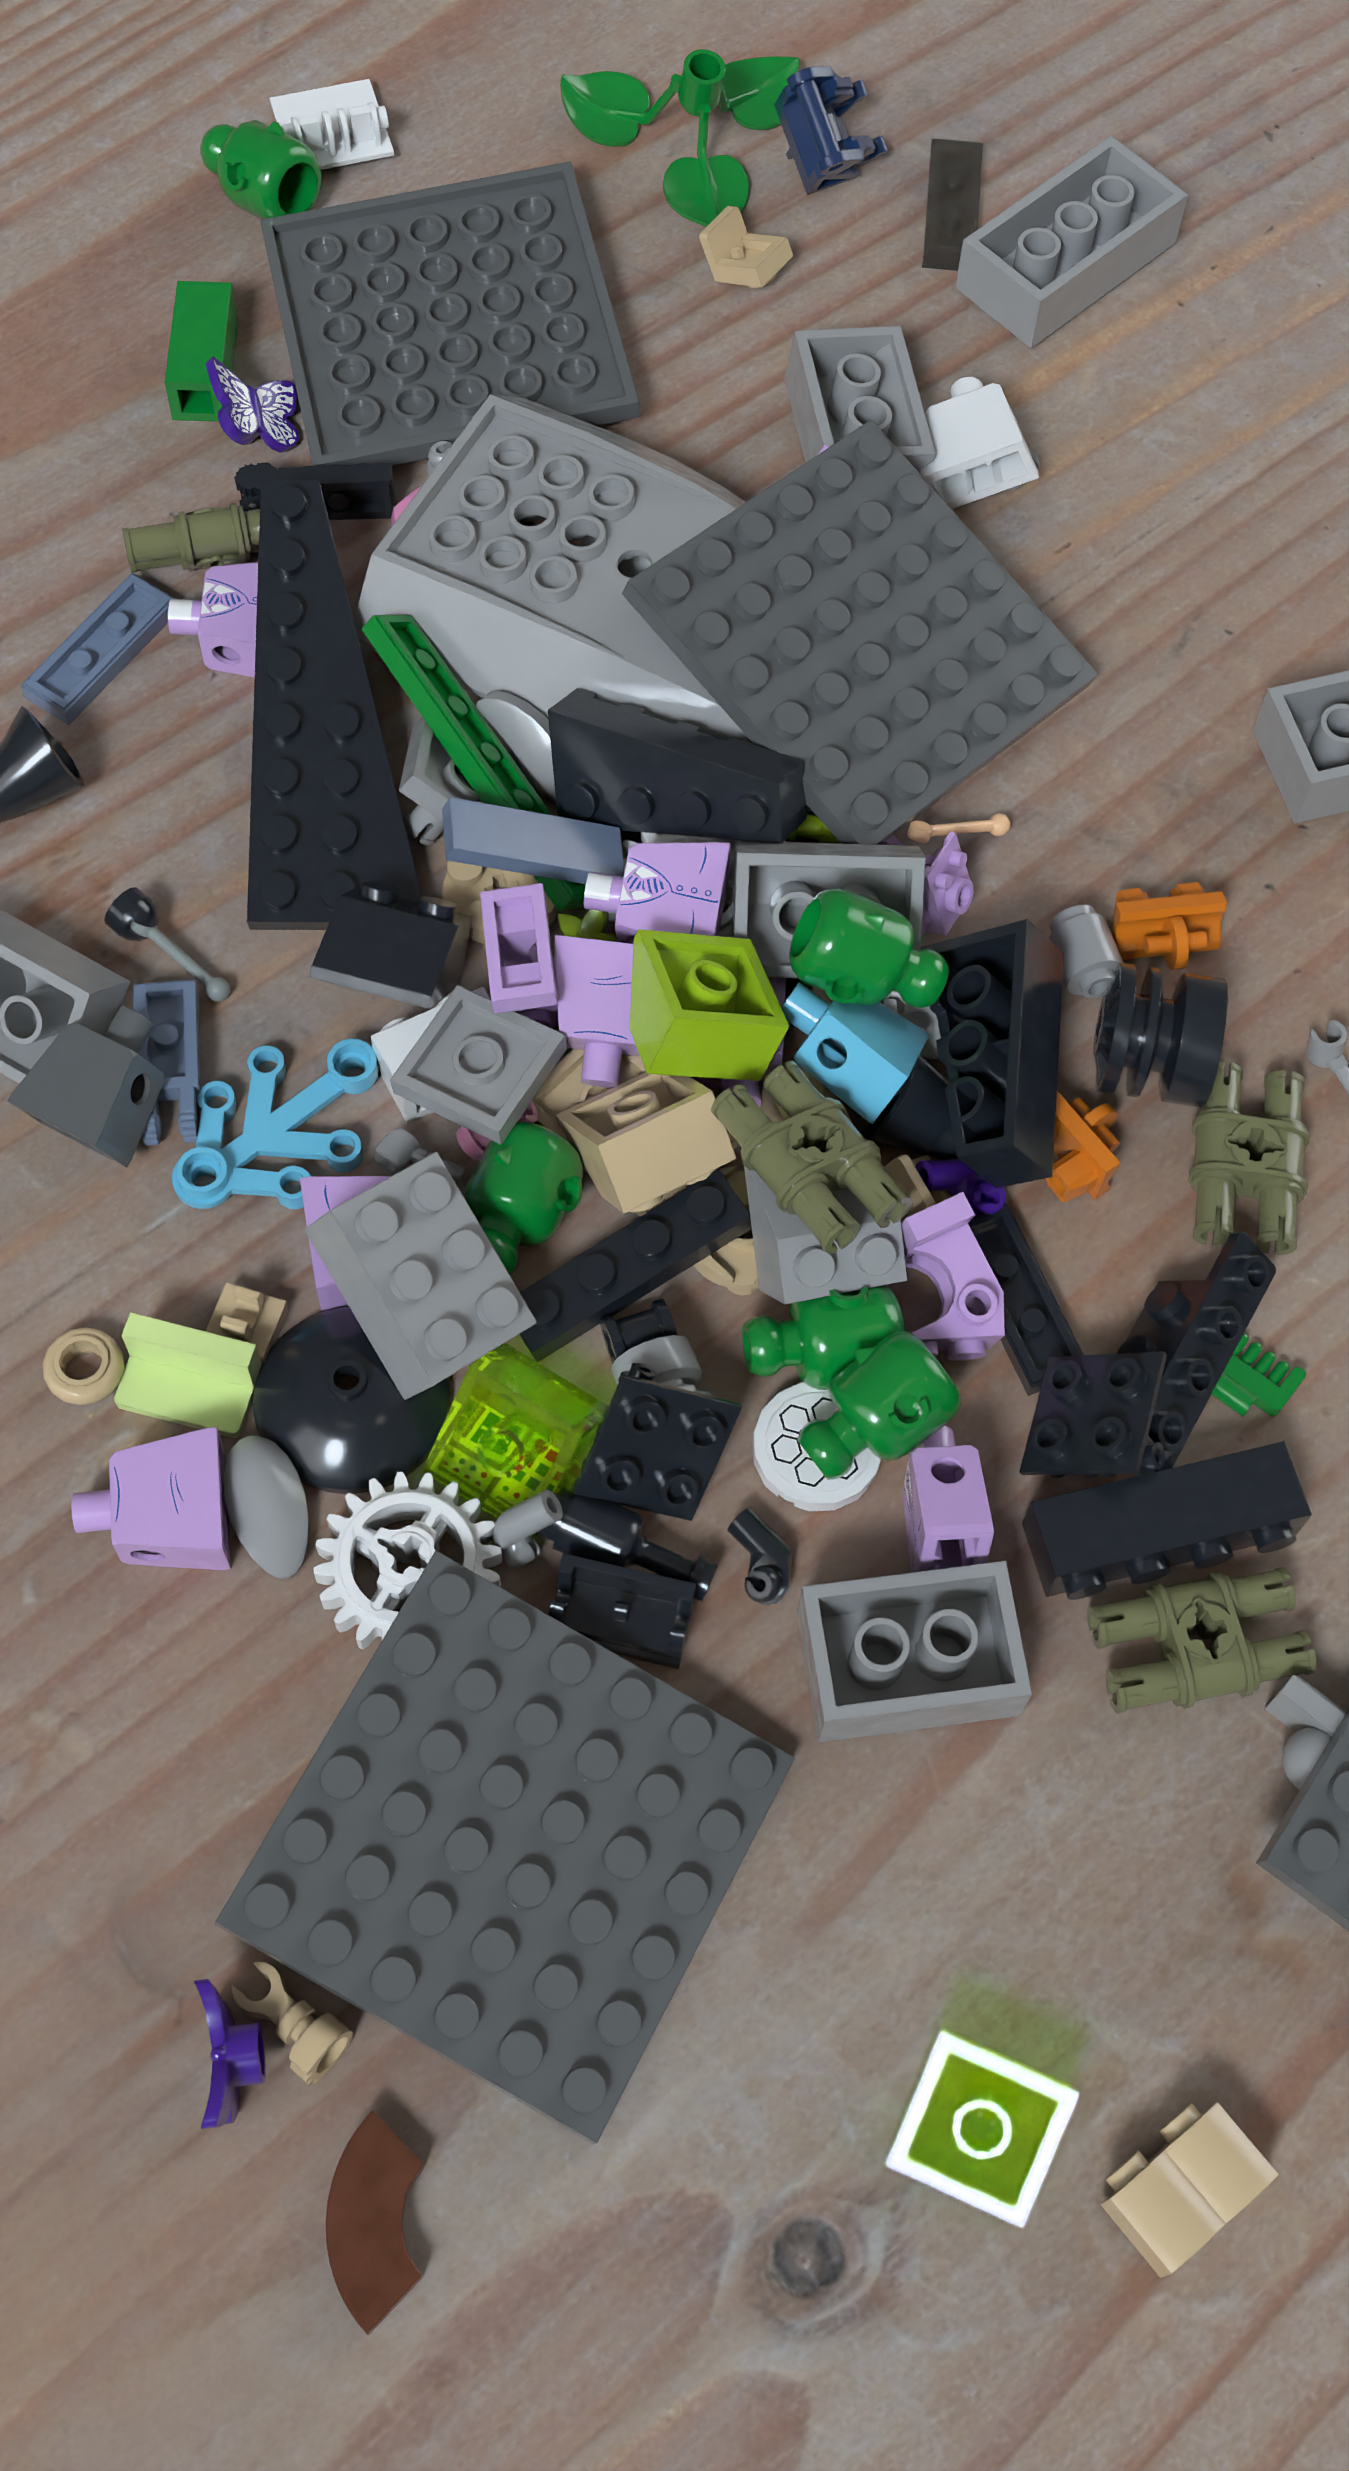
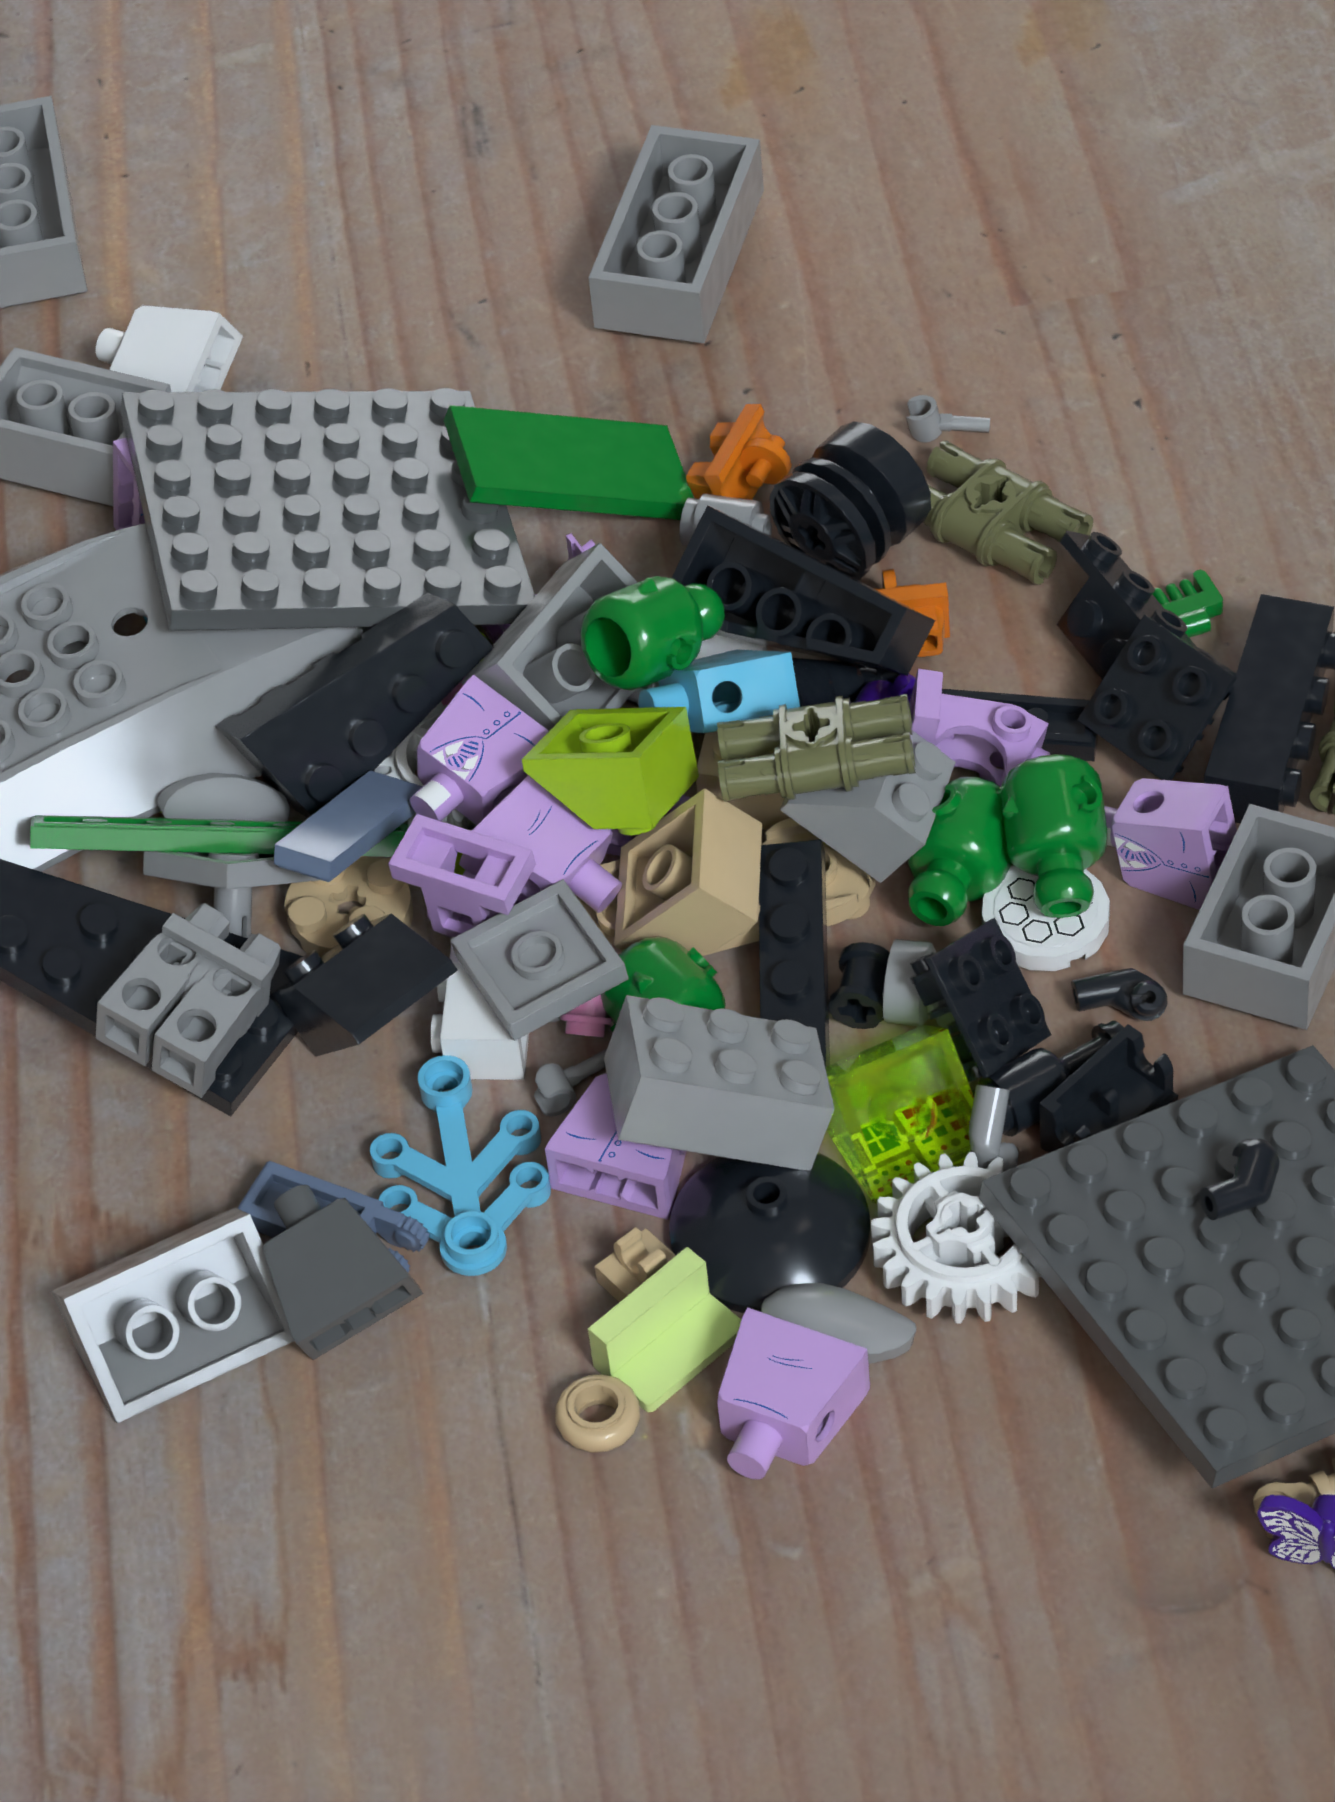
camera: 50 degrees left, 15 degrees down
hinge [104,887,230,1002] -> none
light nougat hinge [907,813,1010,843] -> none
none -> light grey hips [95,903,281,1098]
none -> green tile [443,405,694,520]
none -> black arm [1200,1138,1280,1220]

